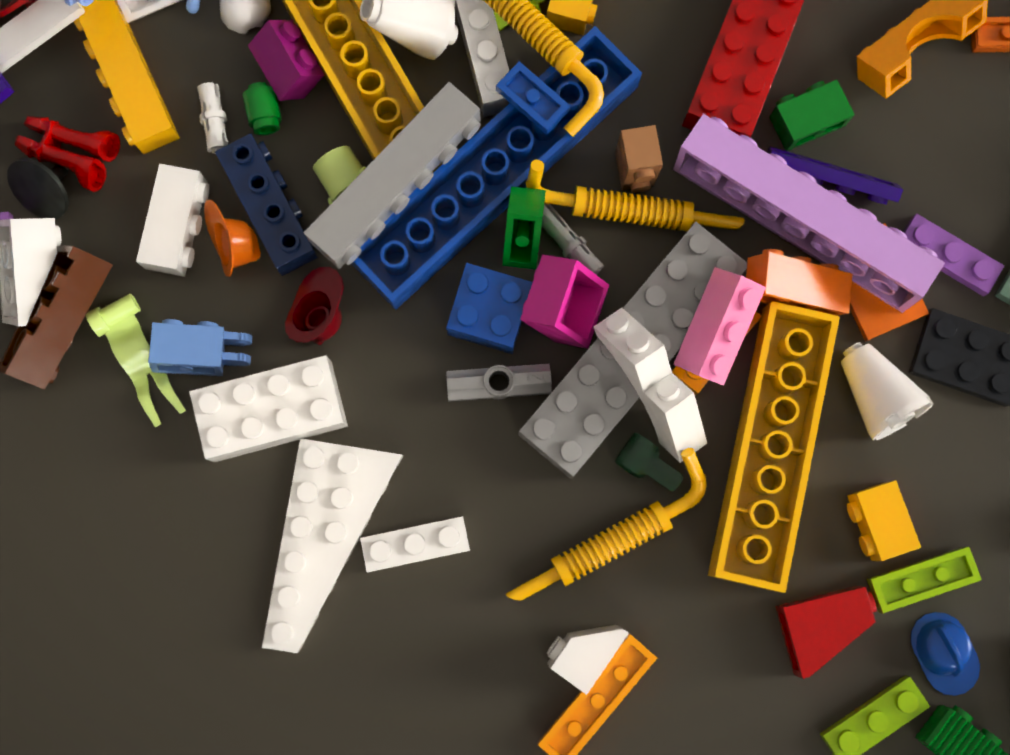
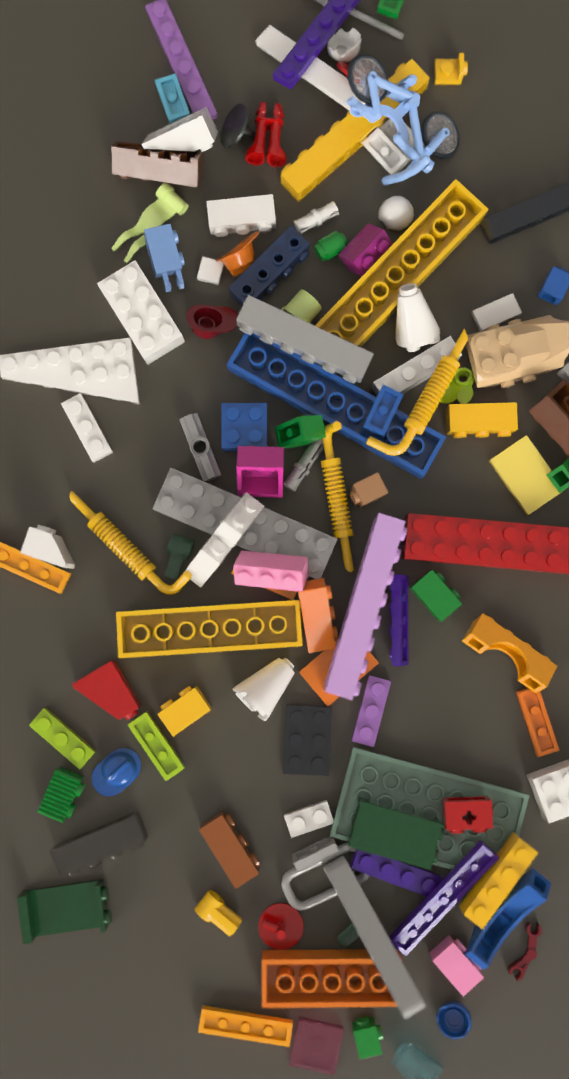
camera: 75 degrees right, 5 degrees up
none -> white tile [197,257,224,285]

